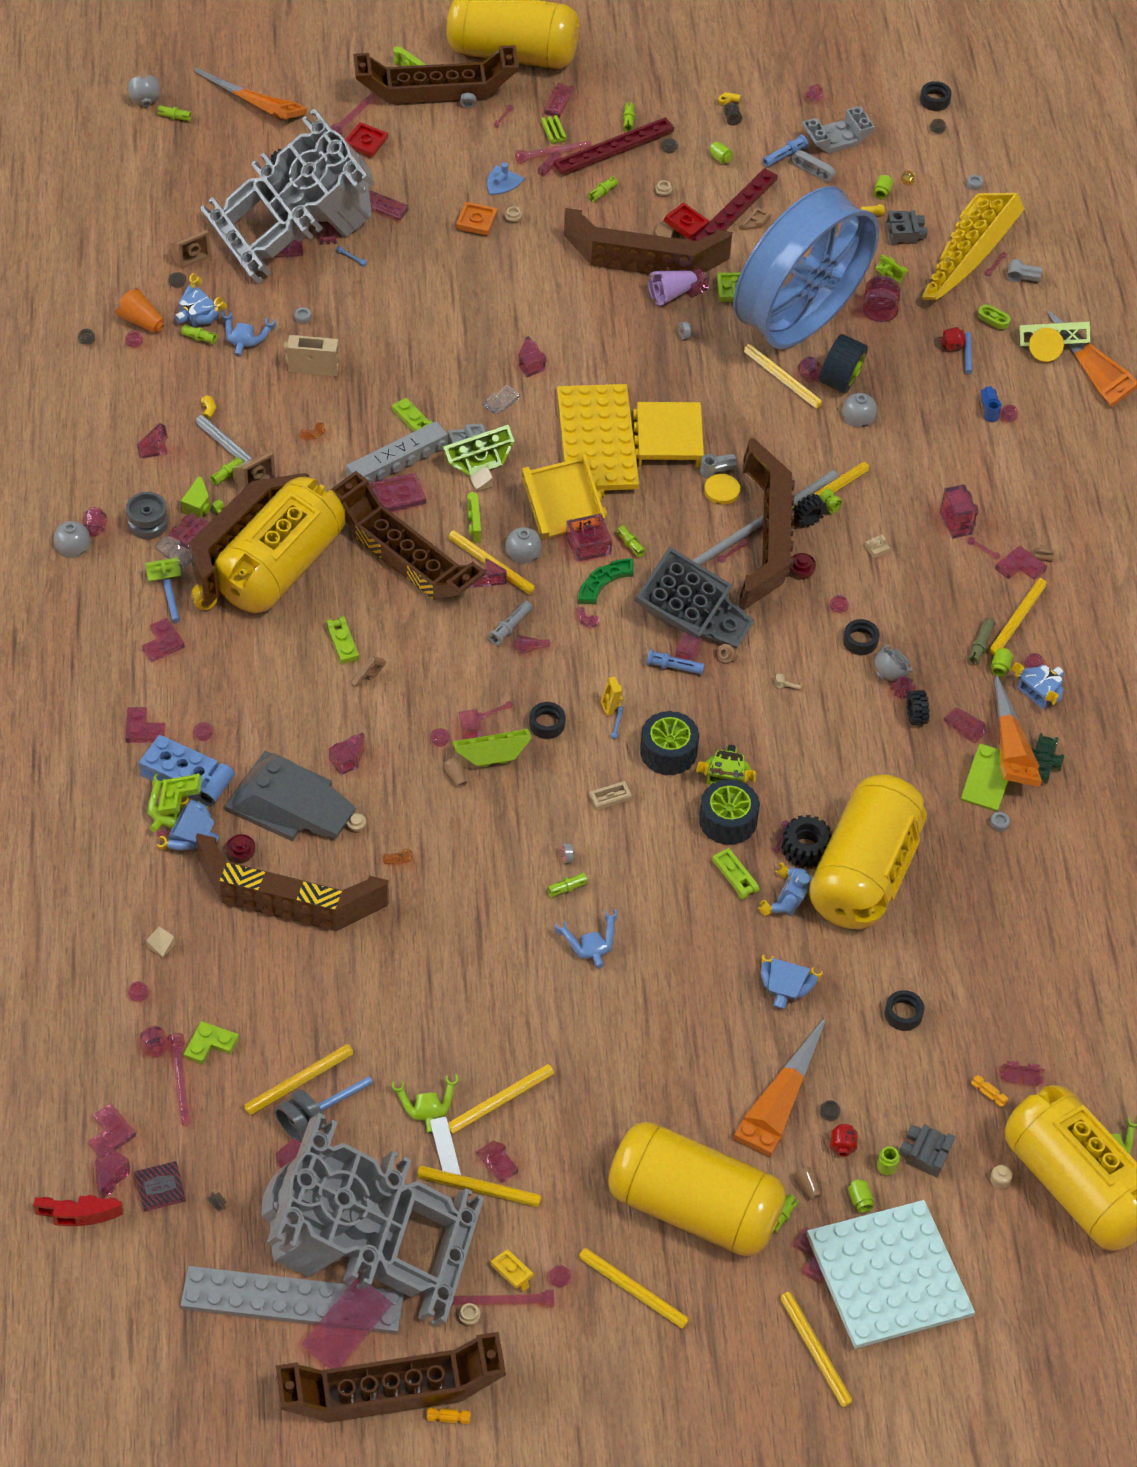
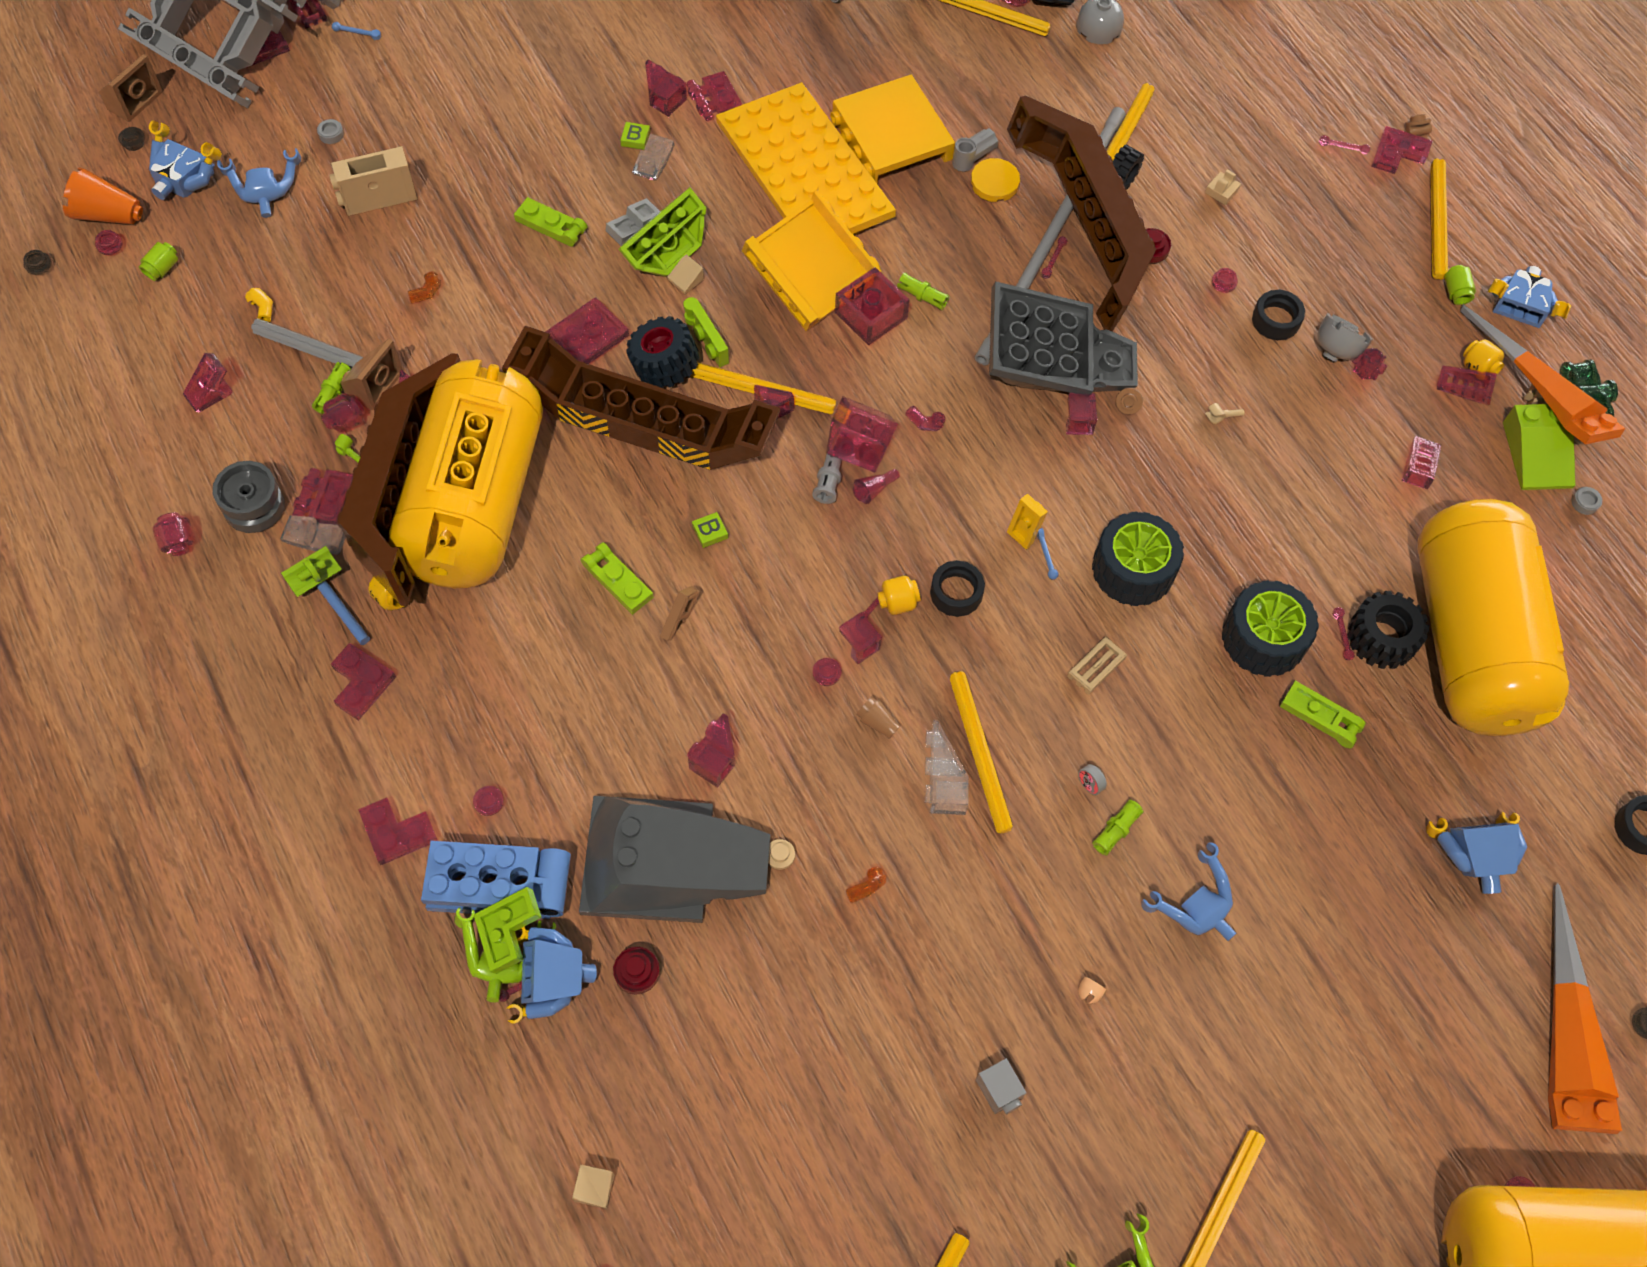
camera: 25 degrees left, 10 degrees up
light grey cylinder [54,521,91,558] -> none
lime pin [181,325,217,344] -> none
lime slope [181,476,211,520] -> none
reddish brown slope [196,833,389,931] -> none
light grey brick [346,421,448,485] -> none
lime wedge [452,729,532,767] -> none
light grey cylinder [505,527,542,564] -> none
green tile [578,558,634,604] -> none
medium blue pin [646,649,704,675] -> none
torso [696,745,756,785] -> none
medium blue torso [757,863,812,916] -> none
lime wheel [819,489,843,514] -> none
black tyre [906,690,930,725] -> none
clear pink brick [940,484,979,539] -> none
olive pin [967,617,995,665] -> none
clear pink plate [1025,653,1044,668] -> none
none -> lime brick [138,242,178,281]
none -> clear pink head [321,393,365,433]
none -> lime tile [620,122,650,150]
none -> black wheel [626,316,699,388]
none -> clear pink plate [686,71,743,121]
none -> lime tile [692,512,728,548]
none -> clear pink slope [826,396,898,473]
none -> yellow head [877,575,921,616]
none -> clear slope [925,720,969,815]
none -> yellow axle [950,671,1013,834]
none -> light grey brick [976,1058,1026,1114]
none -> light nougat hinge [1078,976,1106,1004]
none -> clear pink slope [1402,436,1441,489]
none -> yellow head [1463,339,1504,379]

